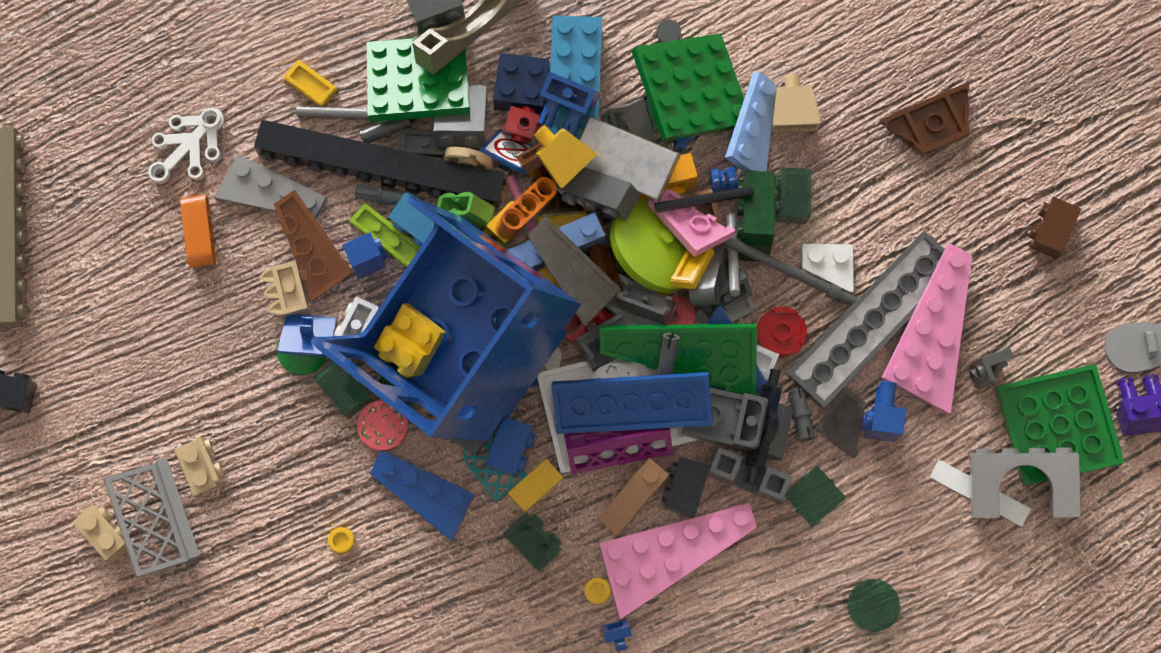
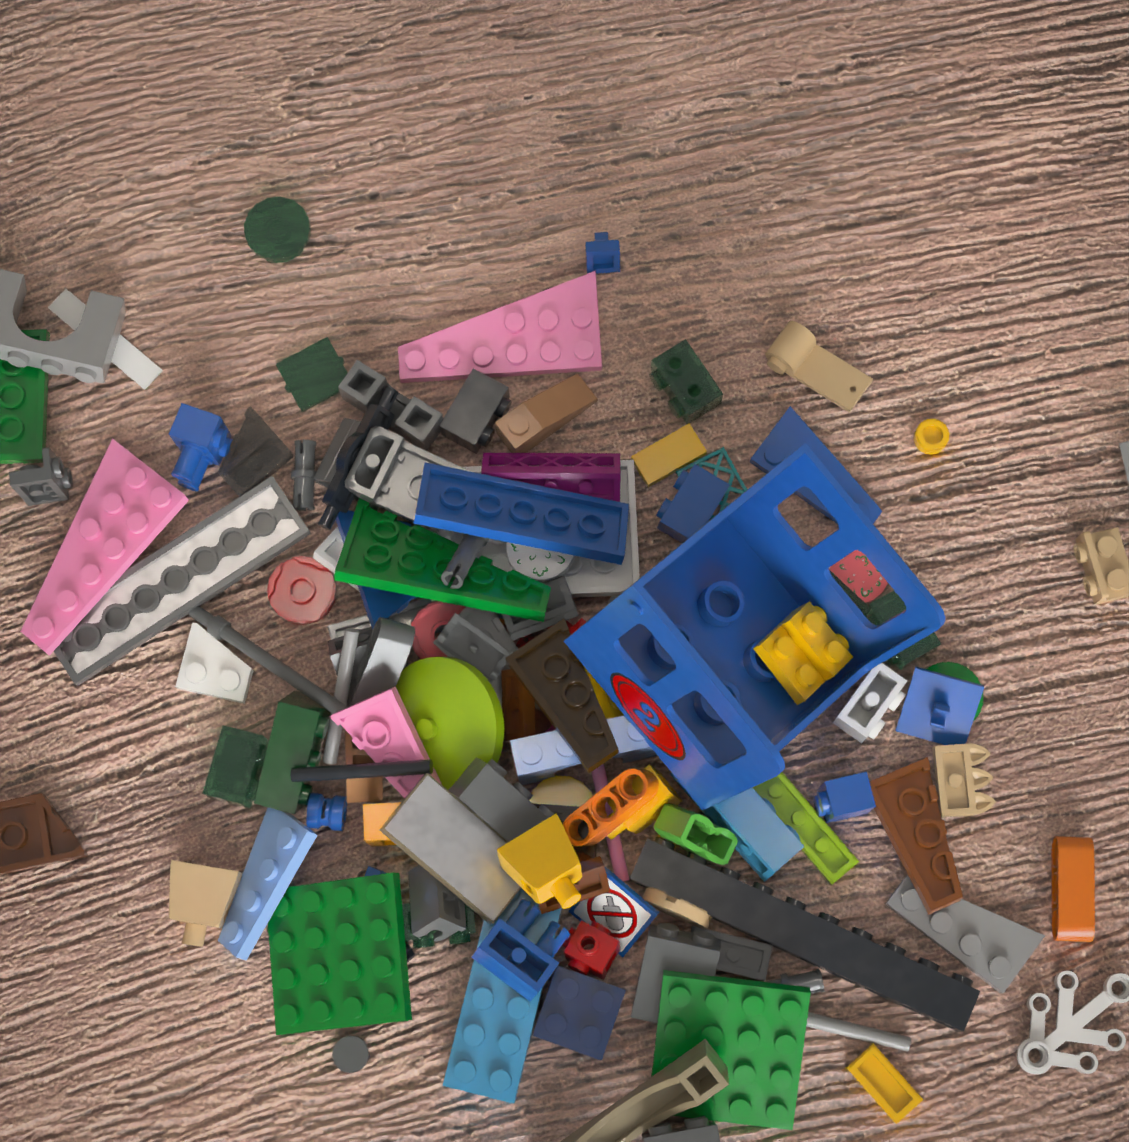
camera: 165 degrees left, 0 degrees up
dark grey axle [355,184,406,205] -> none
yellow tile [584,578,611,605] -> none
yellow tile [670,248,714,289] -> none
none -> tan door [765,321,873,413]

